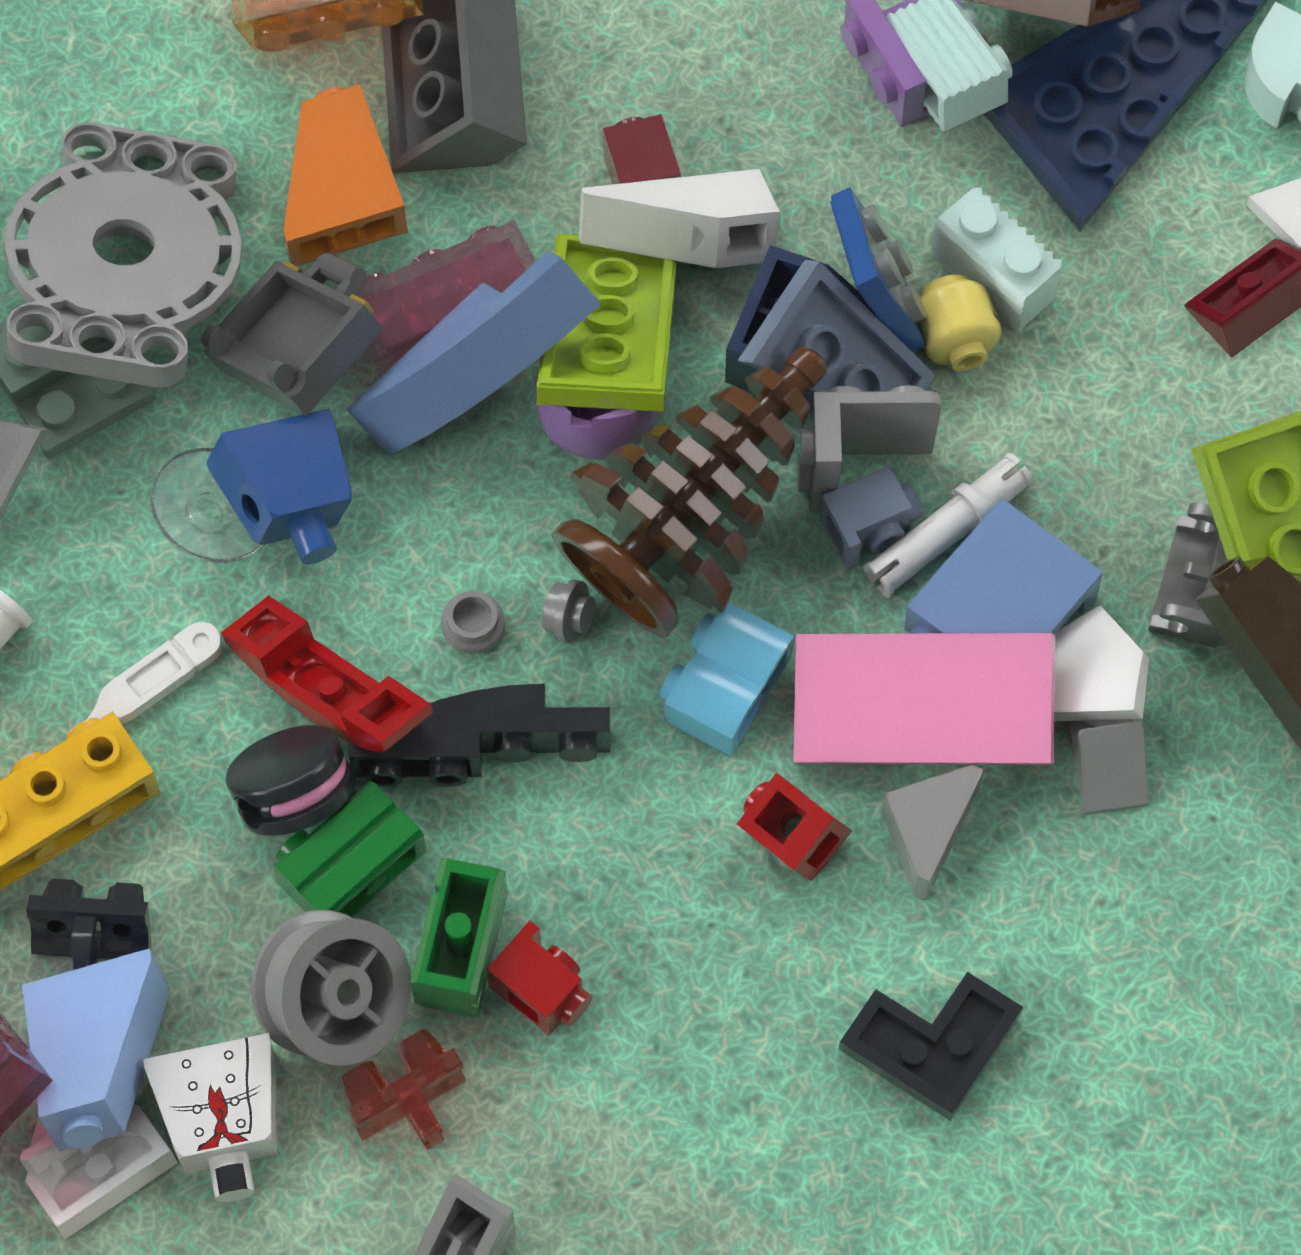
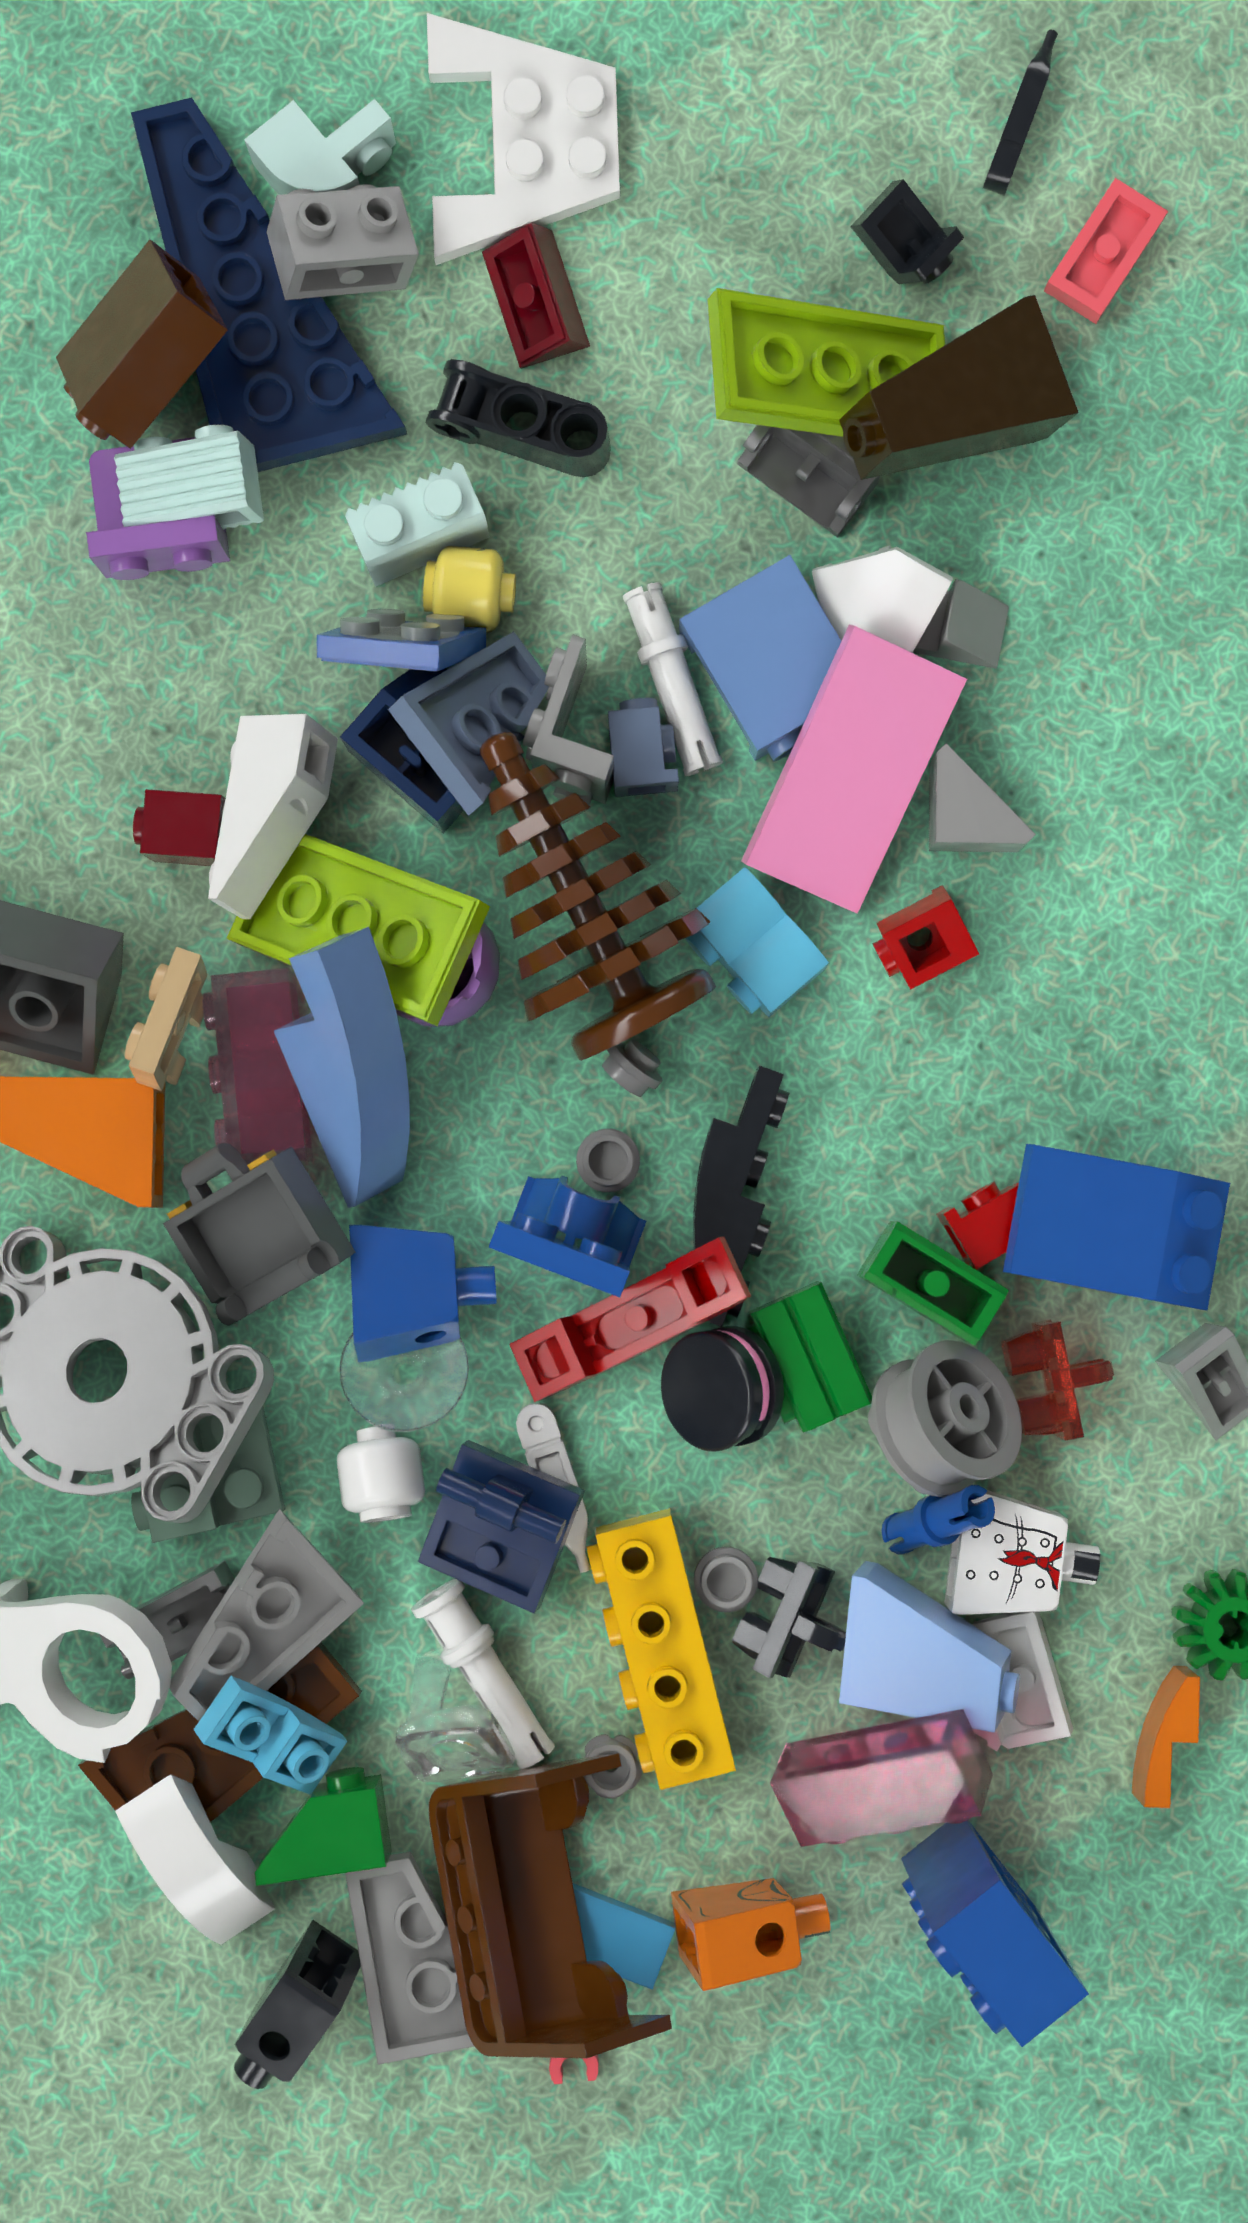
camera: 70 degrees left, 20 degrees up
black plate [839,972,1024,1121] -> none
none -> tan plate [125,947,209,1091]
none -> light grey brick [267,184,419,300]
none -> white head [337,1426,425,1523]
none -> dark blue plate [418,1440,585,1613]
none -> black piece [425,359,611,478]
none -> blue plate [489,1175,647,1297]
none -> light grey plate [694,1546,758,1612]
none -> blue pin [881,1485,995,1555]
none -> blue slope [1003,1144,1230,1311]

